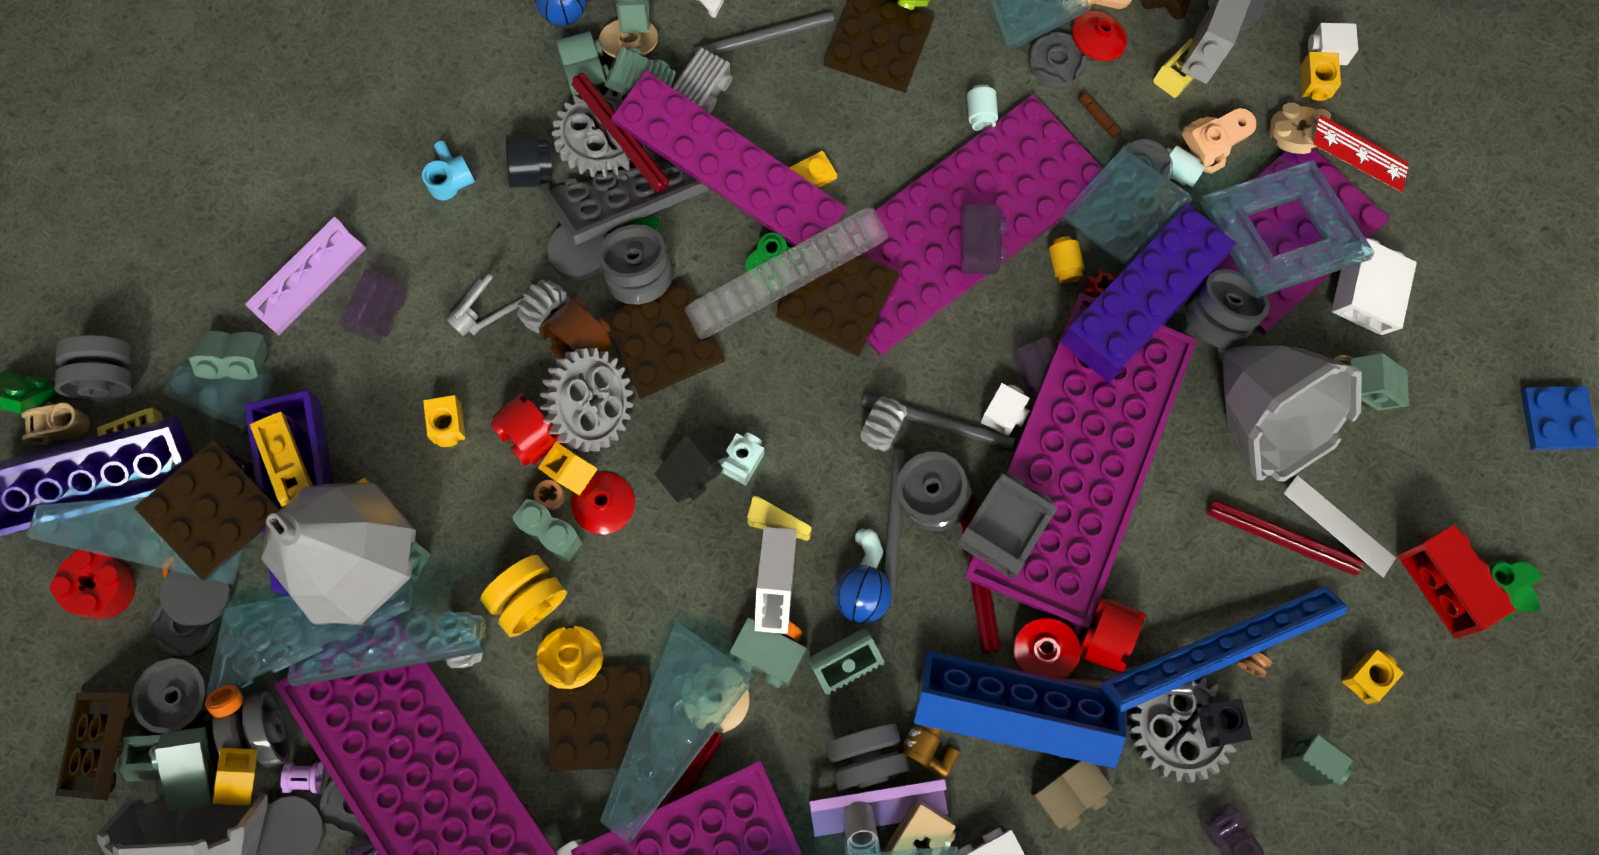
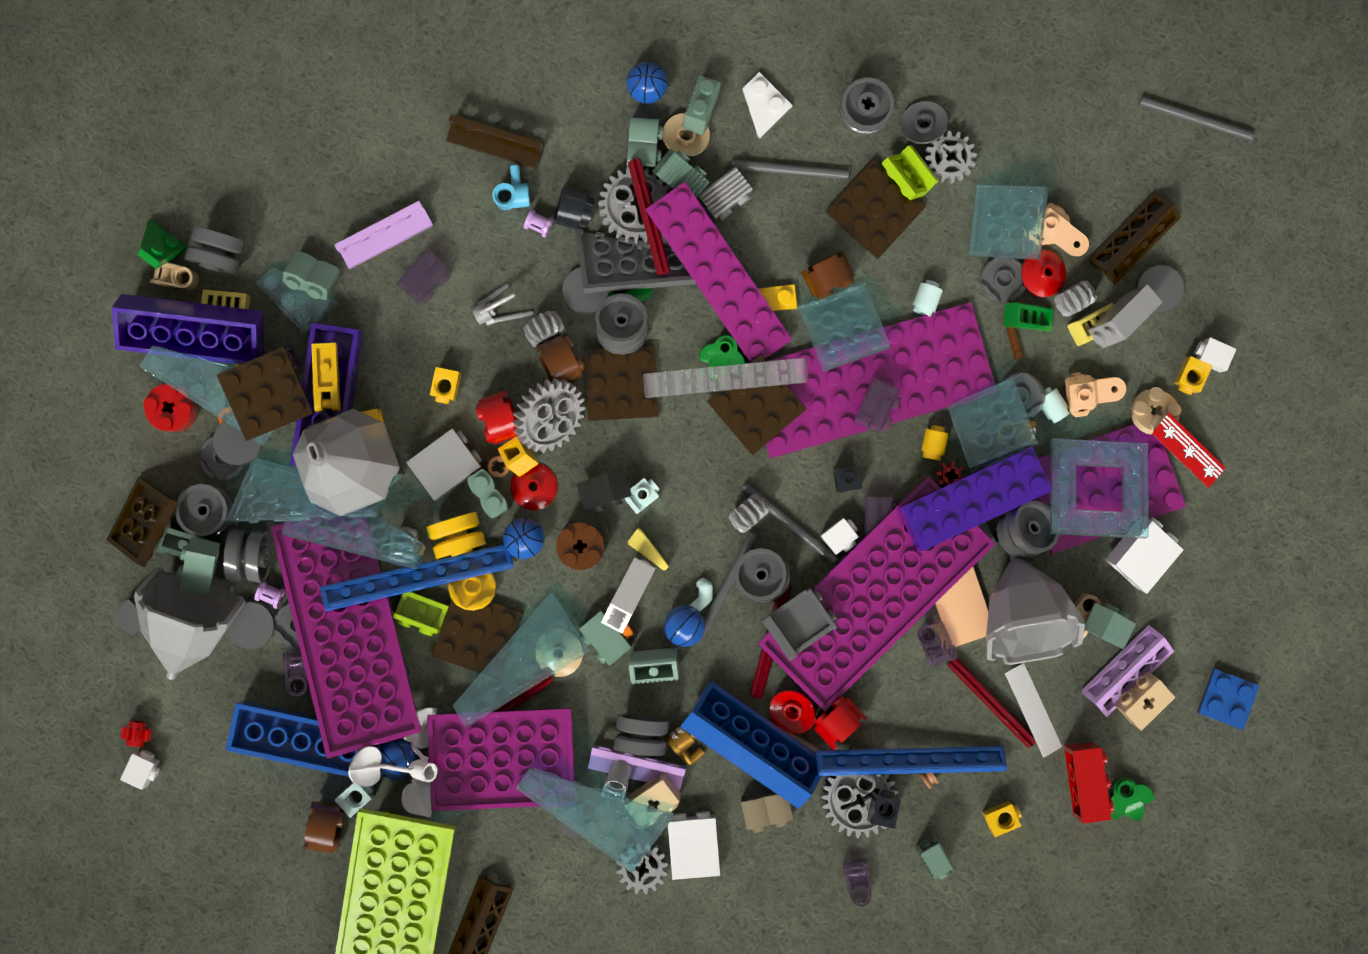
camera: 20 degrees right, 15 degrees up
orange tile [205,685,244,718] -> none
yellow brick [213,748,258,806] -> none
none -> blue tile [320,544,514,612]
none -> lime bracket [392,592,449,636]
none -> light grey brick [406,428,483,501]
none -> dark brown fence [446,114,544,170]
none -> blue piece [503,518,545,559]
none -> lavender bush [523,209,554,238]
none -> reddish brown brick [556,522,605,570]
none -> clear light blue plate [798,284,890,372]
none -> reddish brown brick [801,250,856,300]
none -> black brick [833,465,862,493]
none -> clear purple piece [917,618,957,667]
none -> light nougat tile [935,567,988,648]
none -> green slope [1004,302,1053,332]
none -> light grey gear [1054,280,1097,317]
none -> lavender fence [1081,625,1174,717]
none -> tan brick [1114,672,1175,731]

